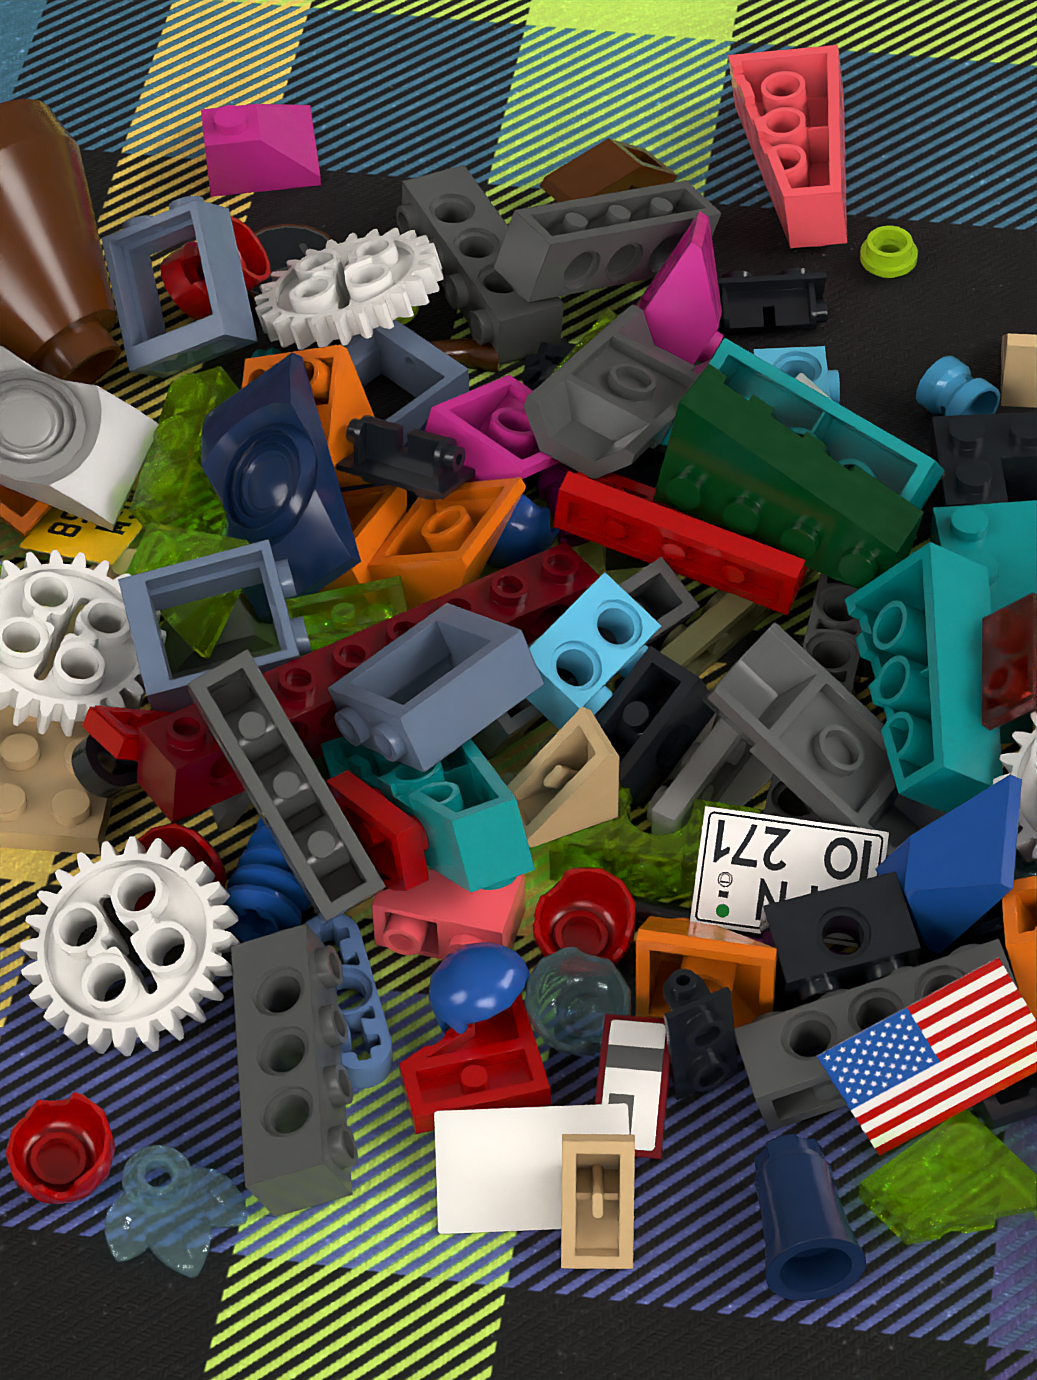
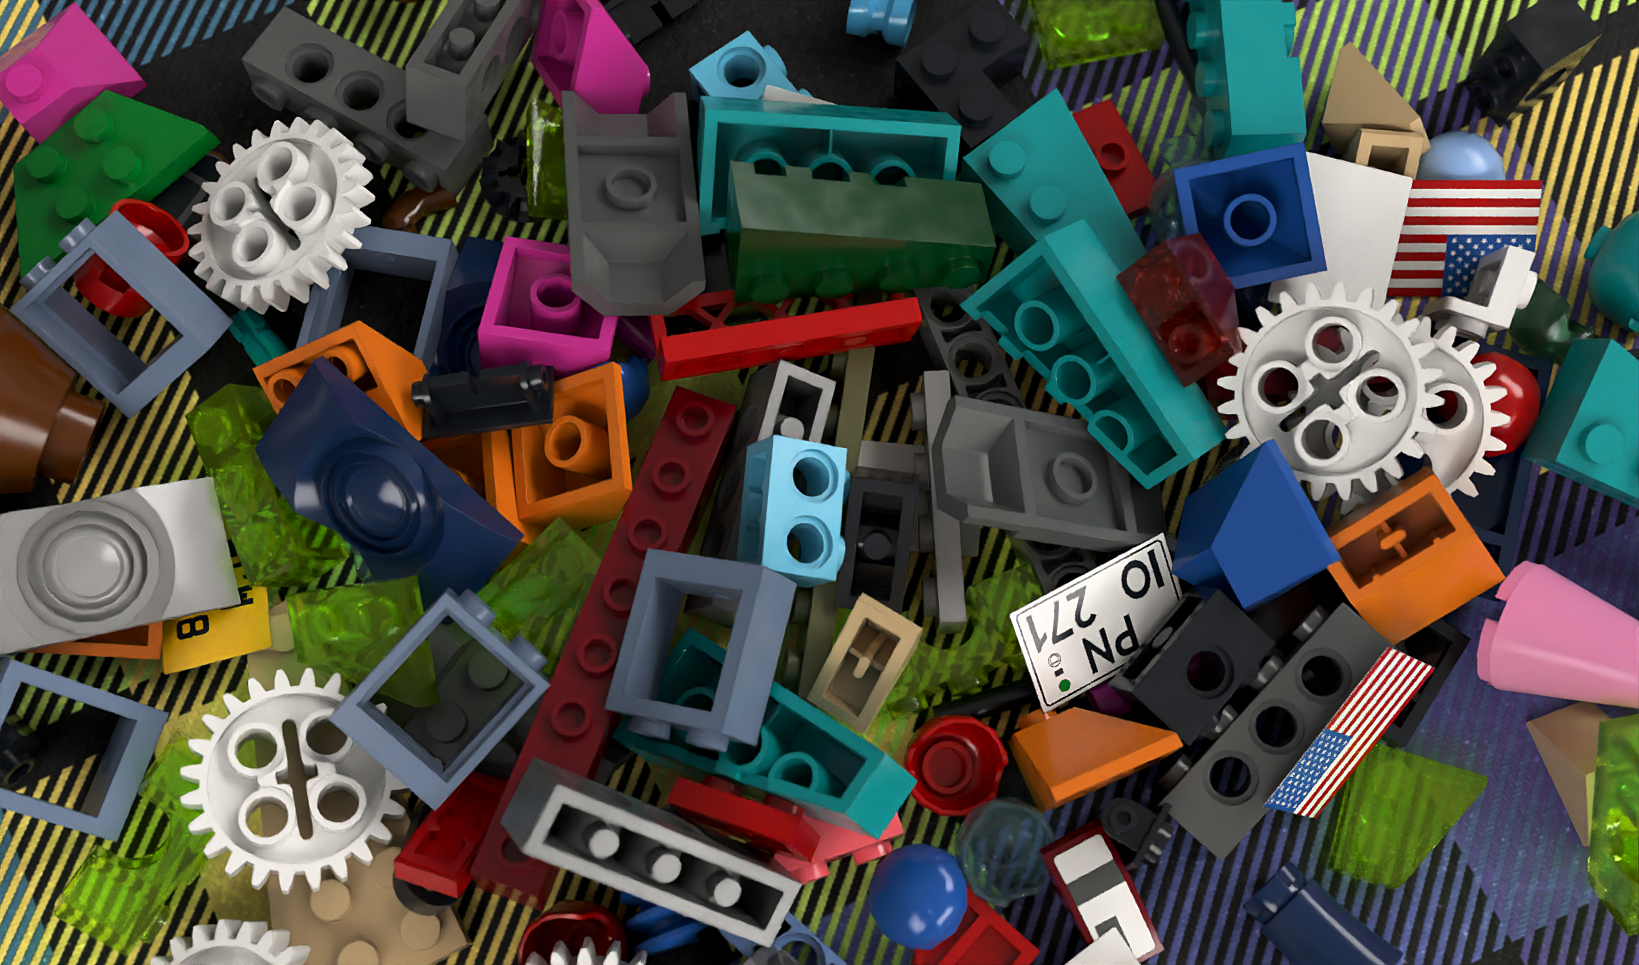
camera: 35 degrees left, 25 degrees up
none -> green wing [13,90,221,279]

